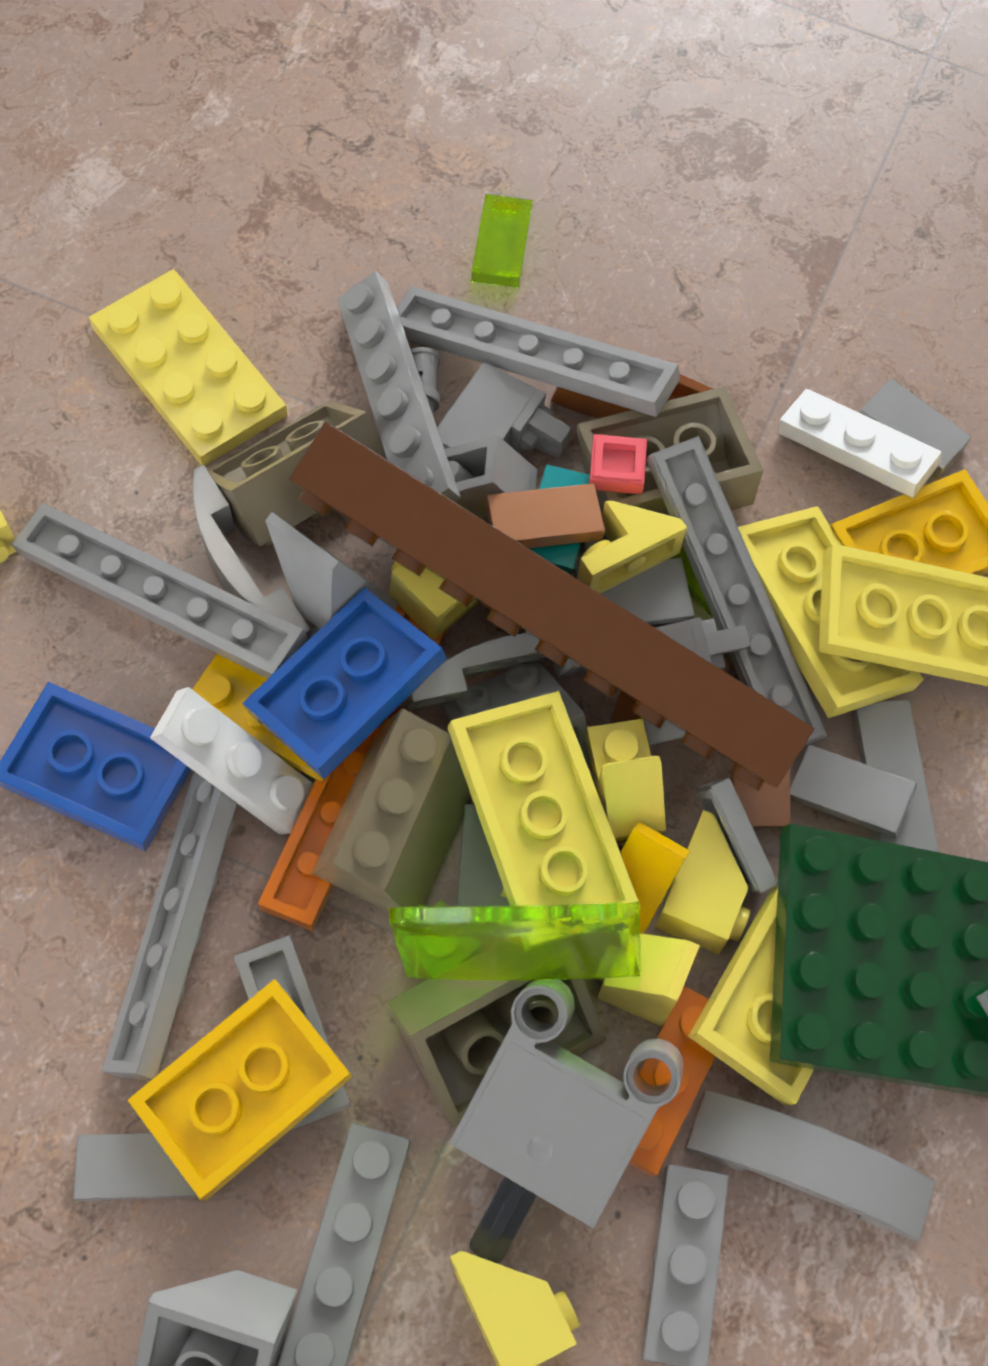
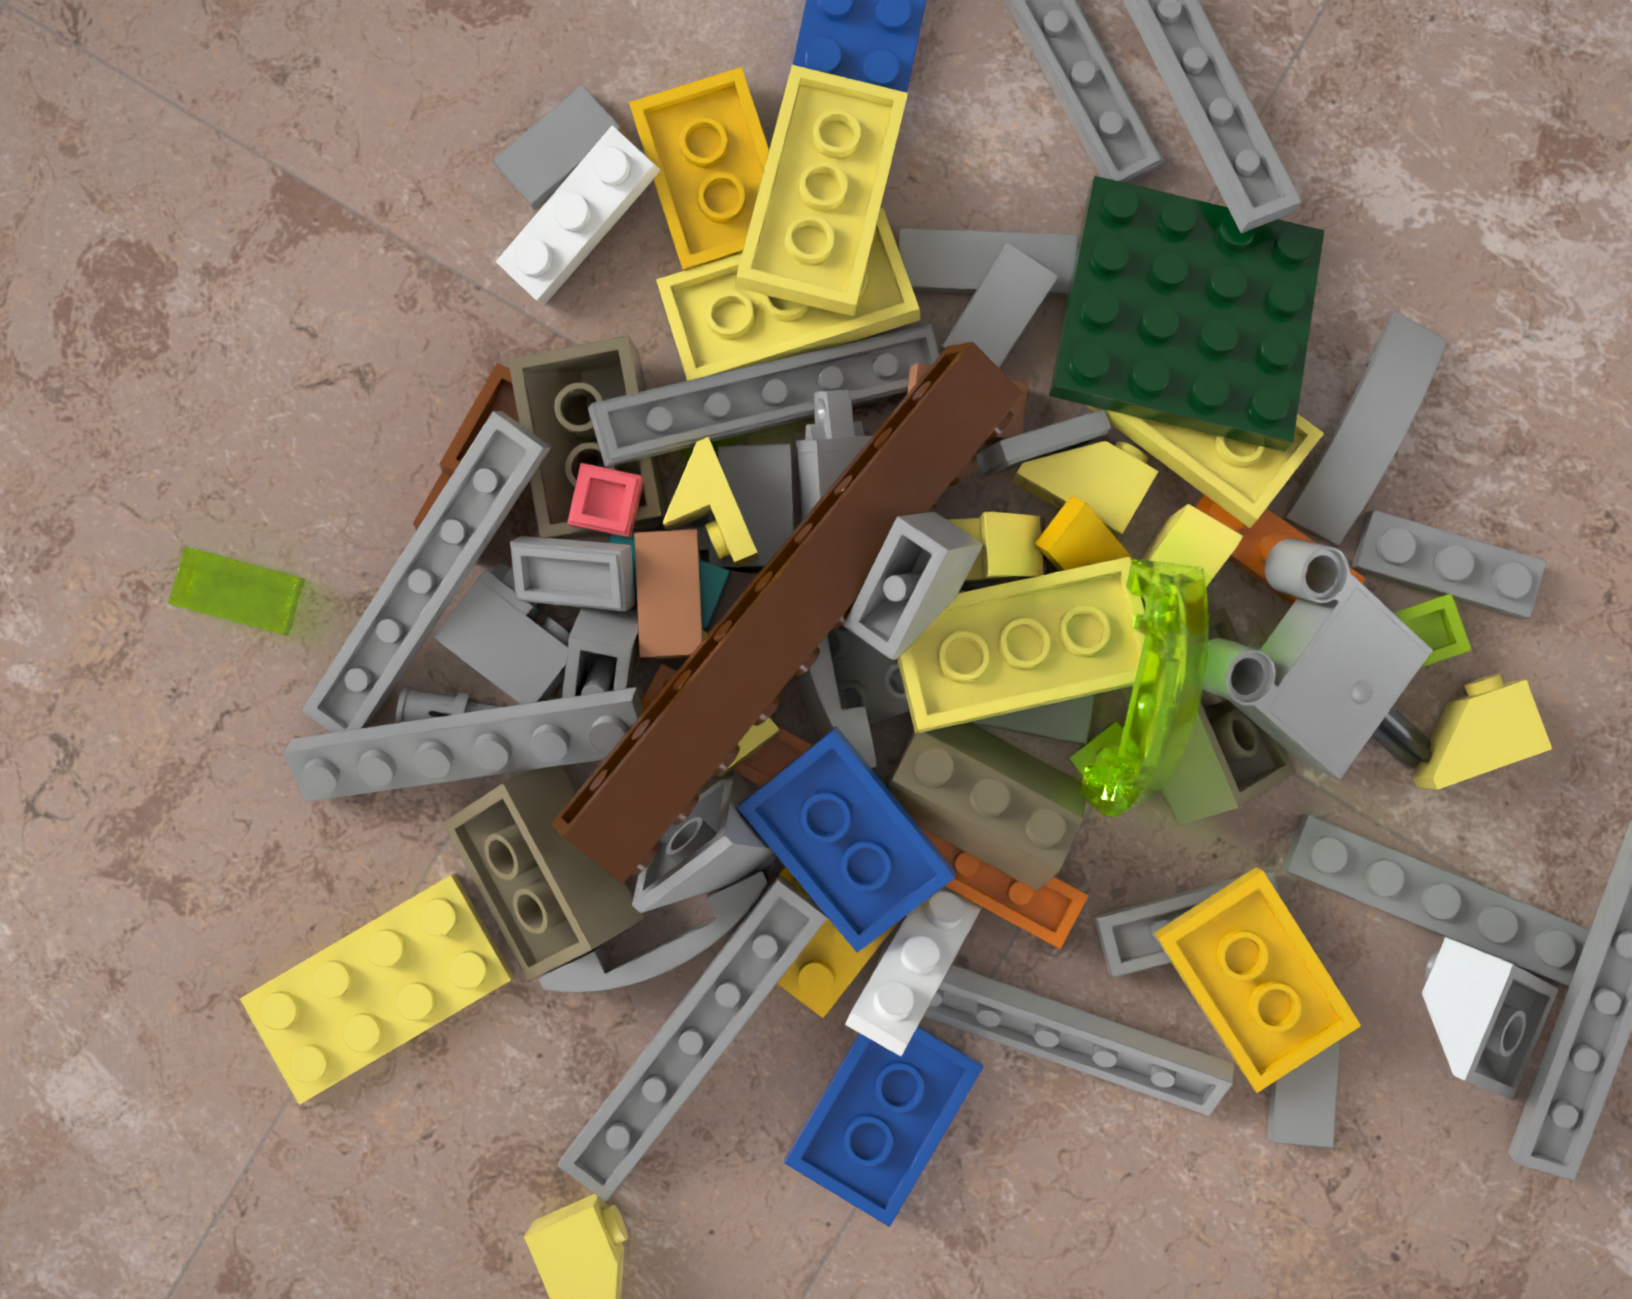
camera: 80 degrees left, 20 degrees up
none -> light grey tile [510,536,636,612]
none -> light grey slope [843,512,983,660]
none -> lime plate [1393,593,1472,668]

